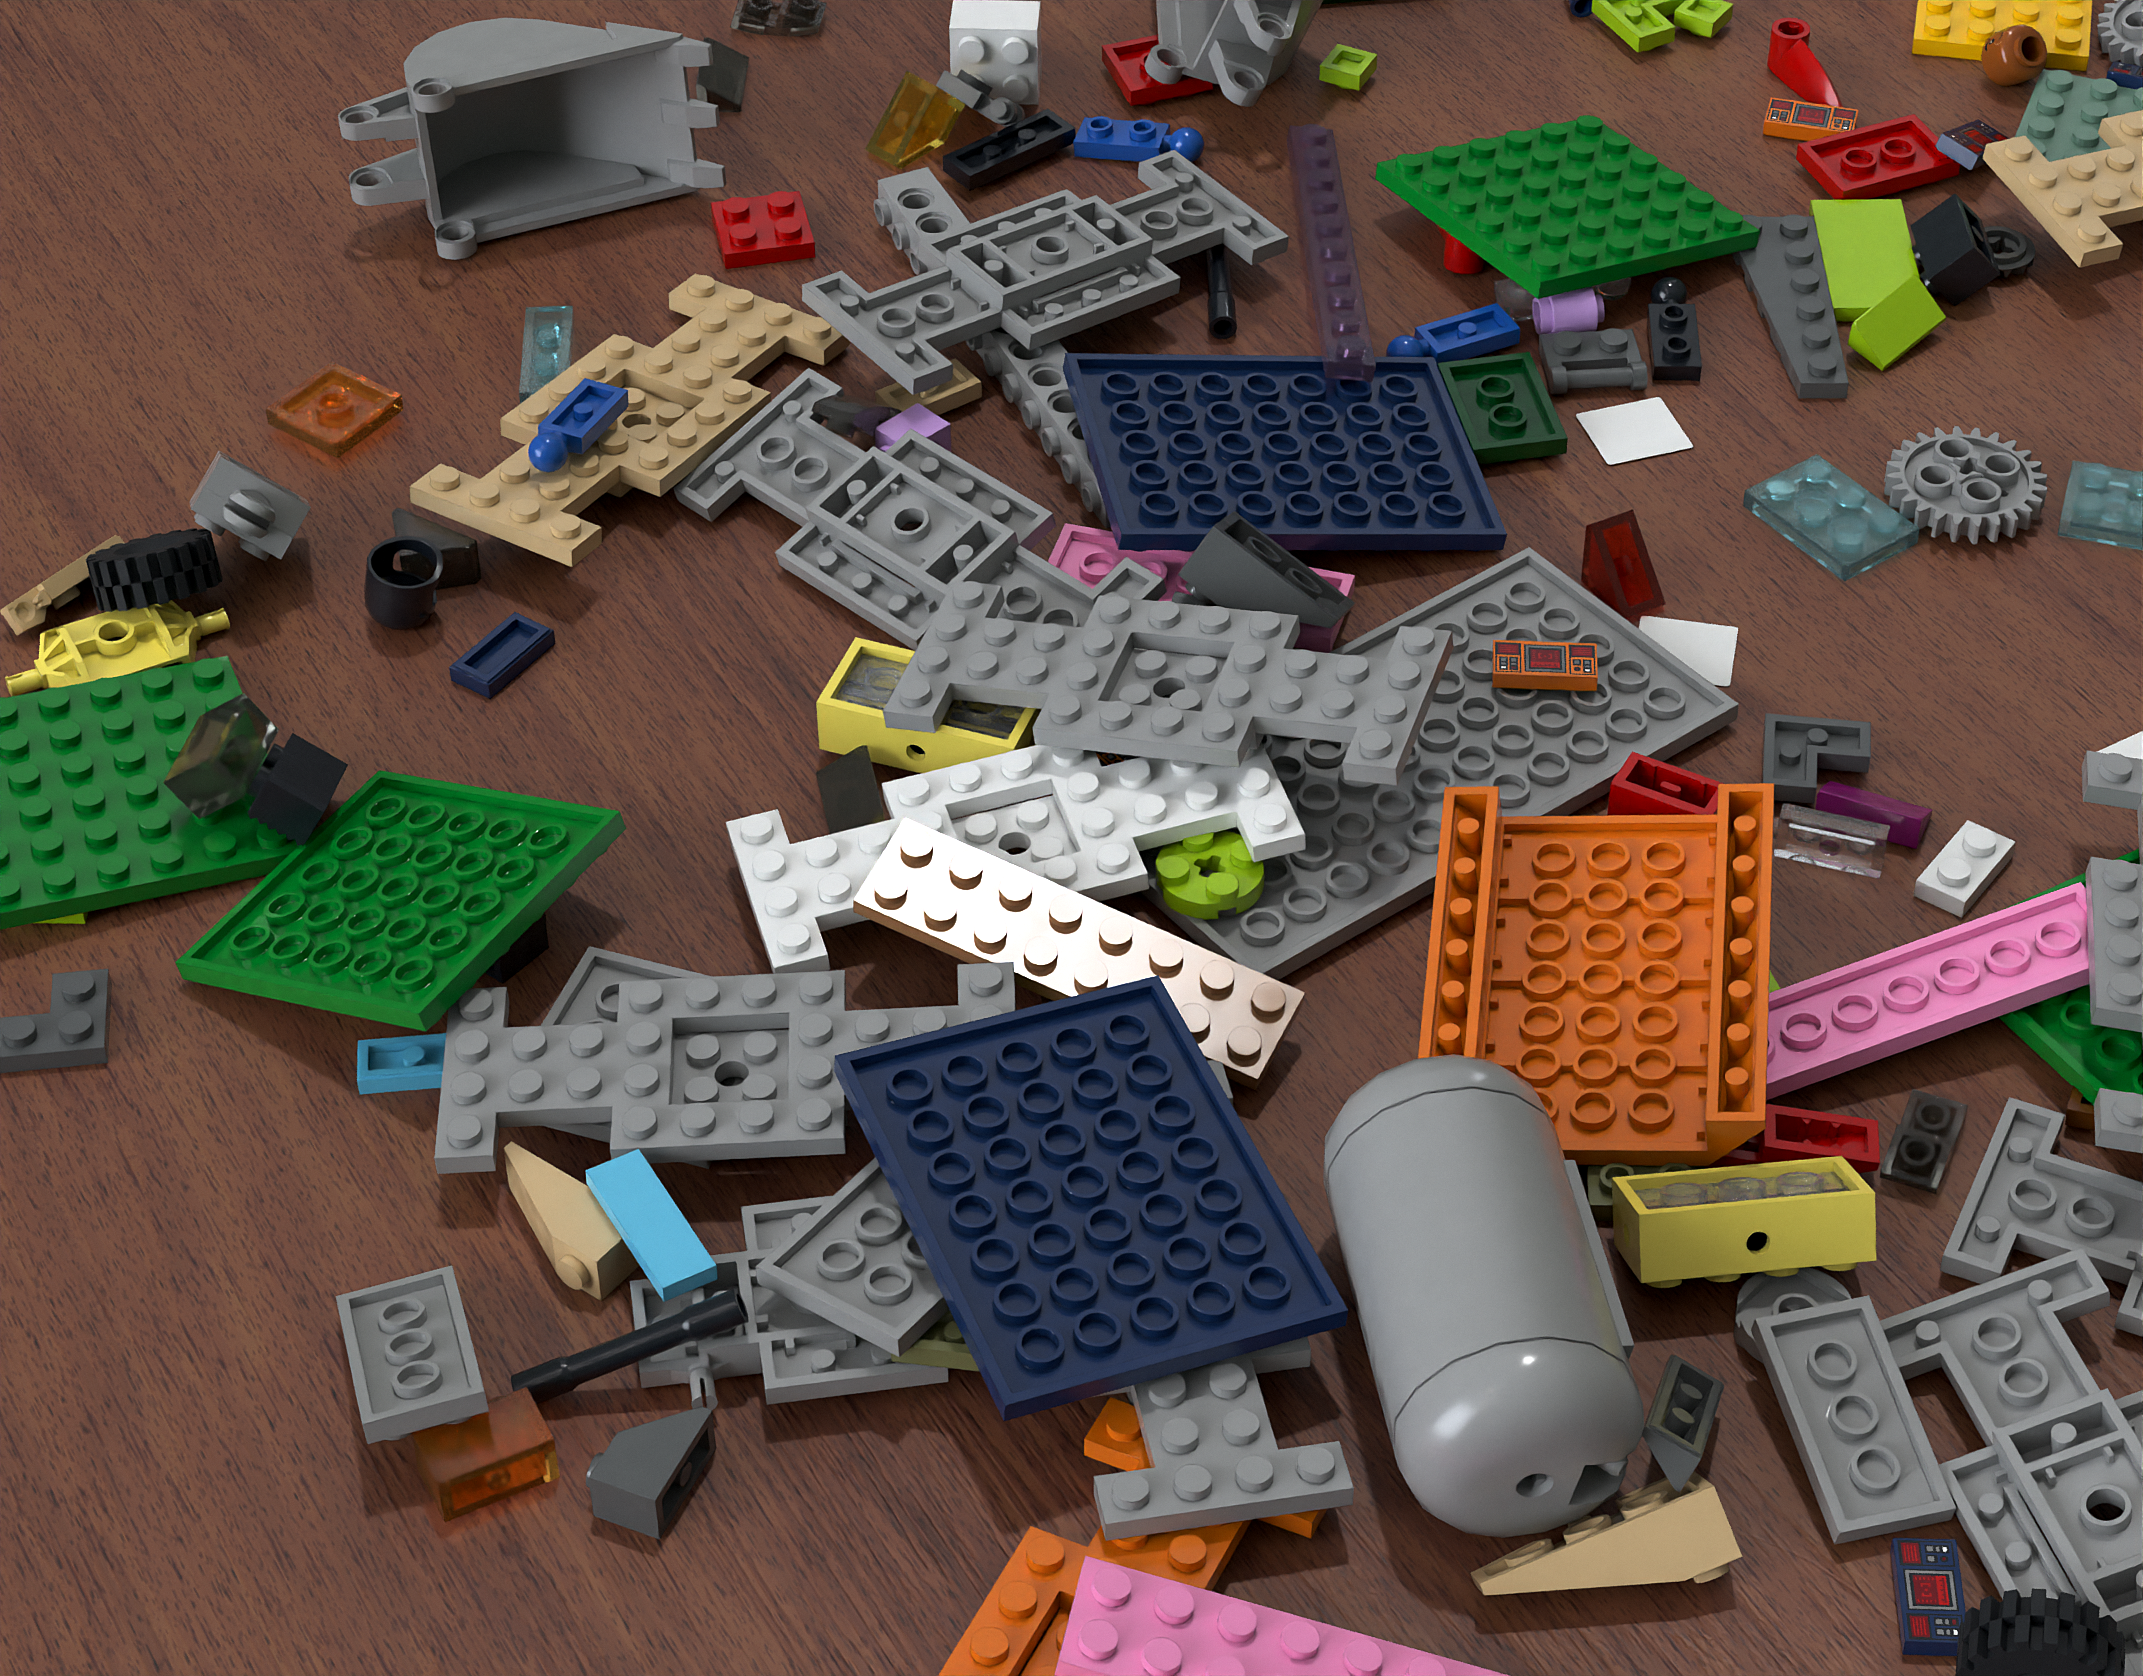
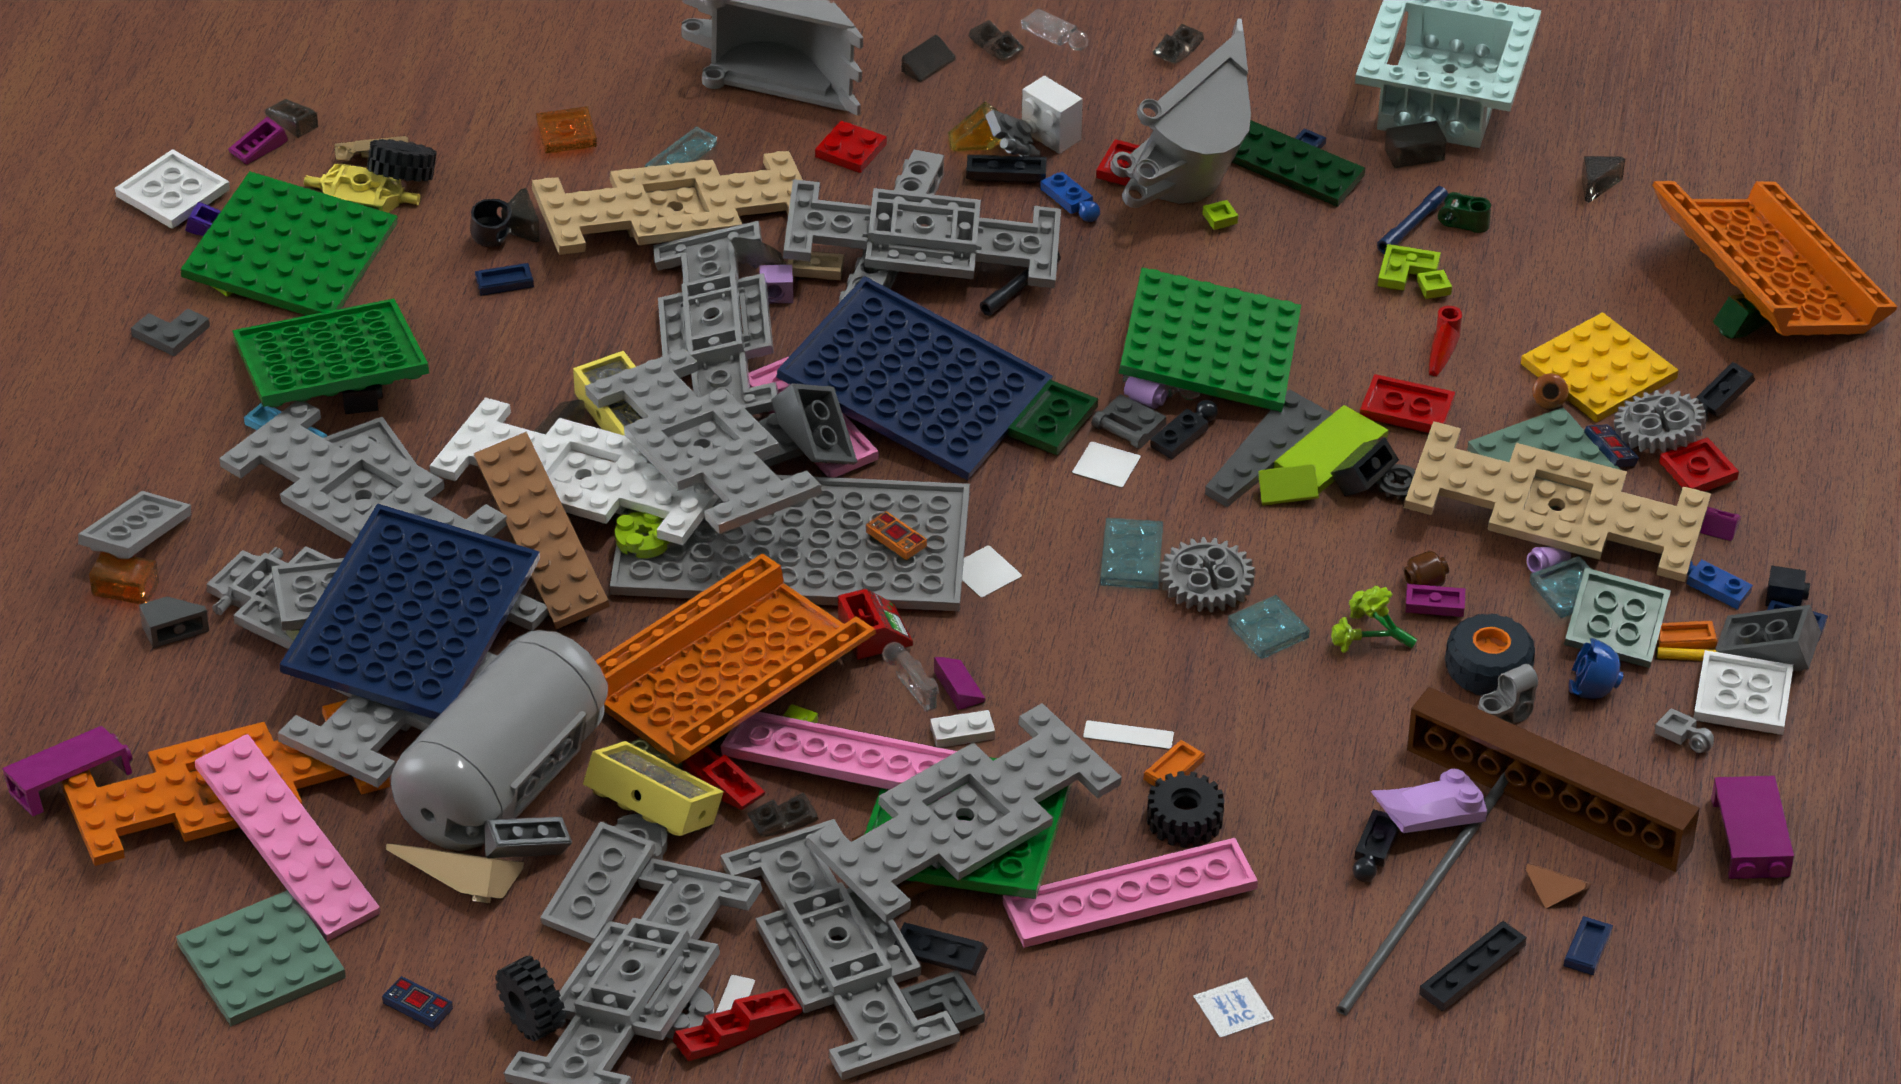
camera: 40 degrees right, 0 degrees up
clear smoke brick [163,693,279,819] -> none
light grey brick [189,451,311,561] -> none
black brick [246,733,348,846] -> none
tan slope [504,1141,640,1301] -> none
black piece [511,1288,749,1409] -> none
blue plate [528,378,629,472] -> none
medium azure tile [585,1149,718,1302] -> none
clear purple plate [1286,124,1376,382] -> none
blue plate [1386,303,1520,364] -> none
clear red slope [1581,509,1666,619] -> none
dark grey plate [1761,713,1871,804] -> none
tile [1763,97,1859,141] -> none
tile [1890,1538,1966,1656] -> none
tile [1935,119,2010,170] -> none

